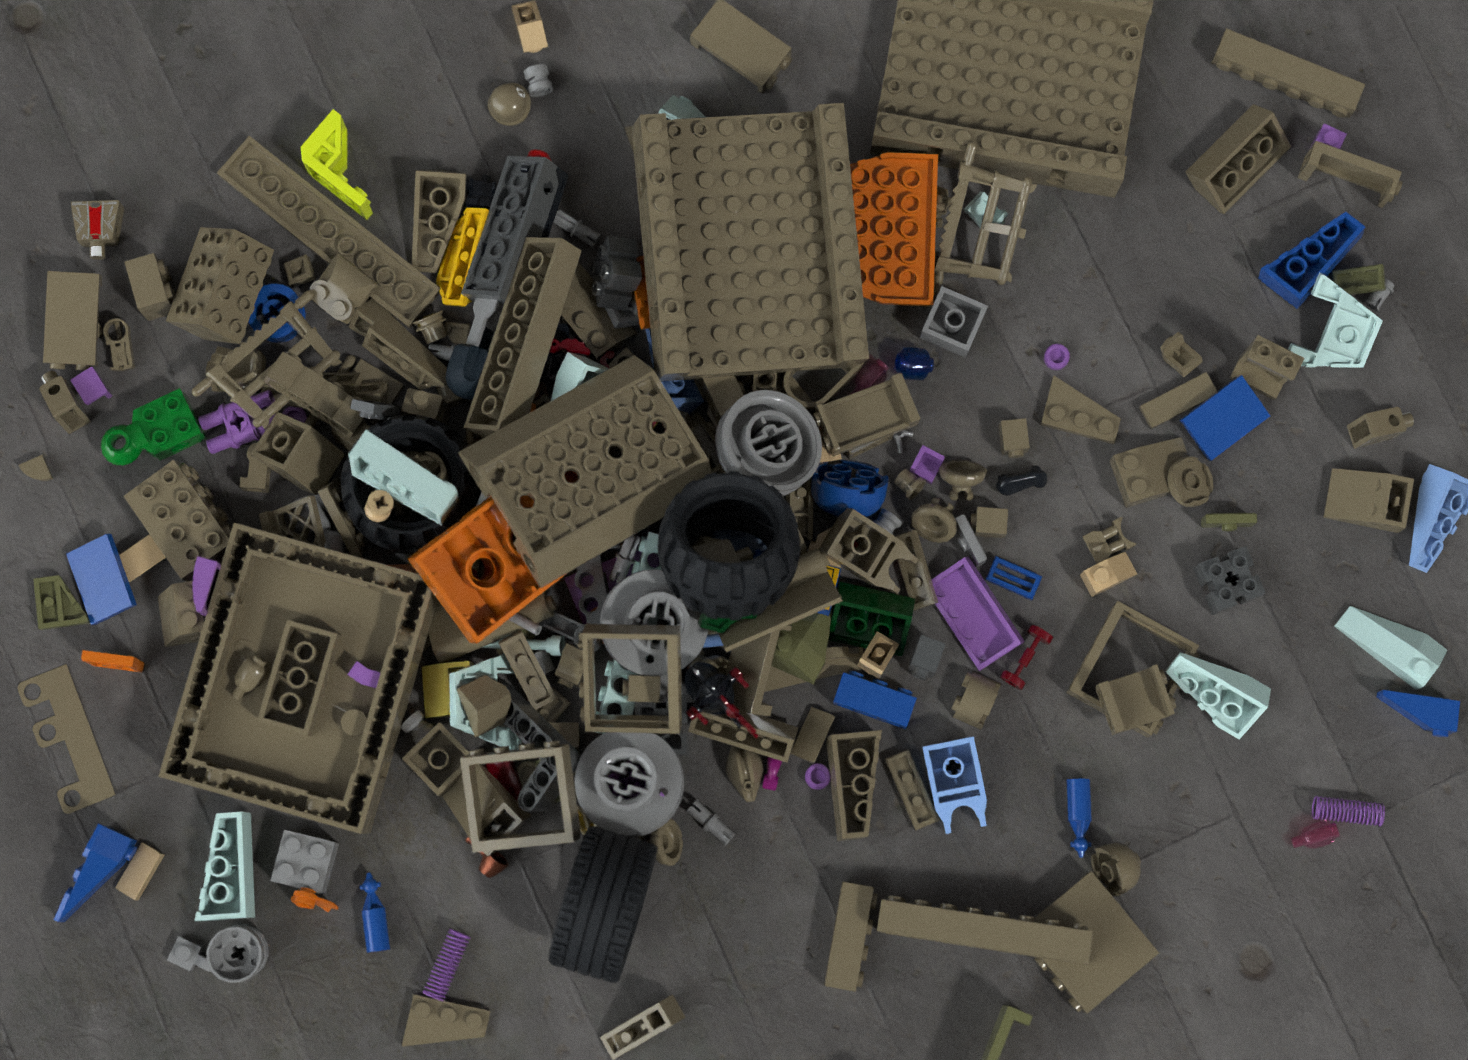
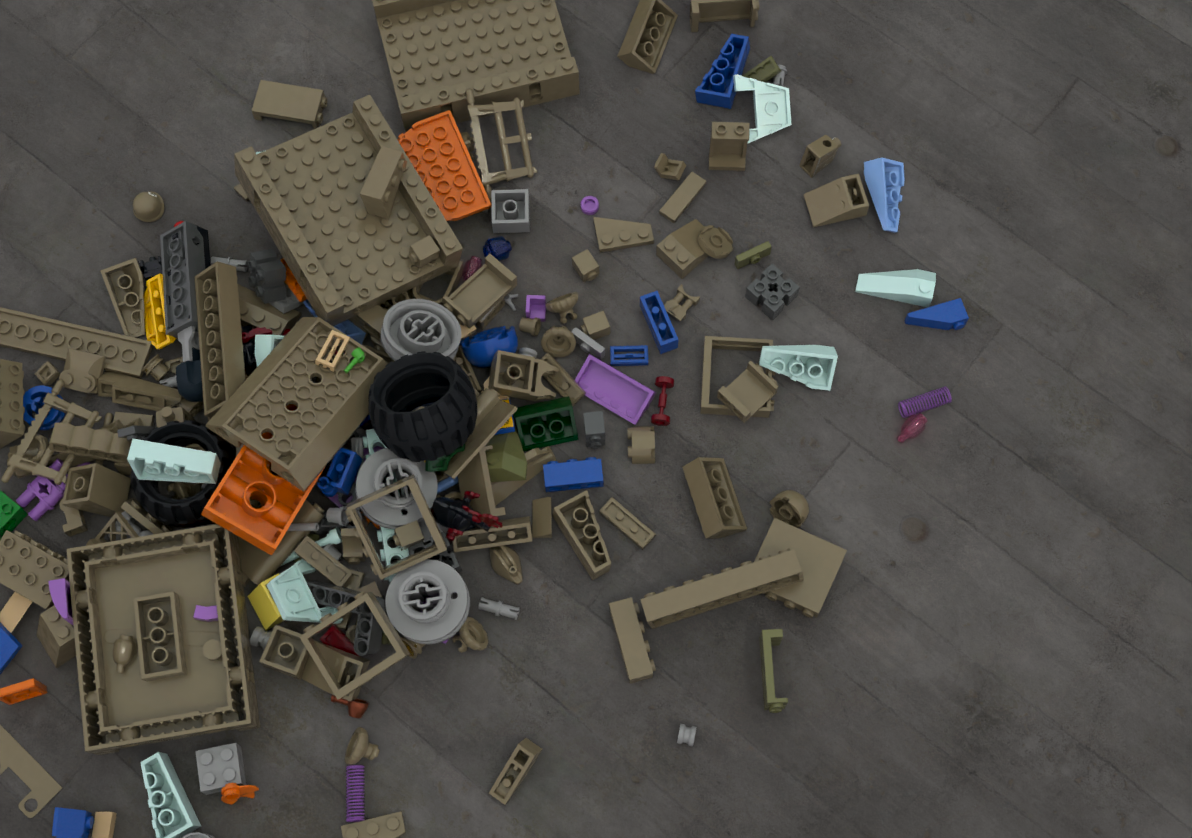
camera: 20 degrees left, 10 degrees down
neon yellow bracket [301,109,373,220] -> none
blue wheel [360,872,390,953] -> none
tan wheel [364,490,394,522] -> none
dark tan slope [456,675,511,737] -> none
tan slope [512,0,548,53] -> none
light grey wheel [523,64,553,97] -> none
black tyre [549,826,658,983] -> none
magenta arm [762,757,782,791] -> none
medium lavender tile [805,763,831,790] -> none
tan slope [857,631,899,679] -> none
light blue brick [922,736,987,834] -> none
light aqua bracket [963,192,1009,228] -> none
black piece [996,465,1047,496] -> none
blue wheel [1066,779,1092,858] -> none
tan slope [1080,552,1137,597] -> none
blue tile [1180,375,1270,461] -> none
none -> tan tile [315,330,350,372]
none -> blue hinge [317,448,363,497]
none -> light grey piece [326,506,349,526]
none -> bright green hand [344,347,365,373]
none -> dark tan hair [345,727,380,765]
none -> dark tan wedge [360,146,407,219]
none -> dark tan brick [408,235,440,268]
none -> blue brick [640,291,679,354]
none -> dark tan slope [682,457,747,539]

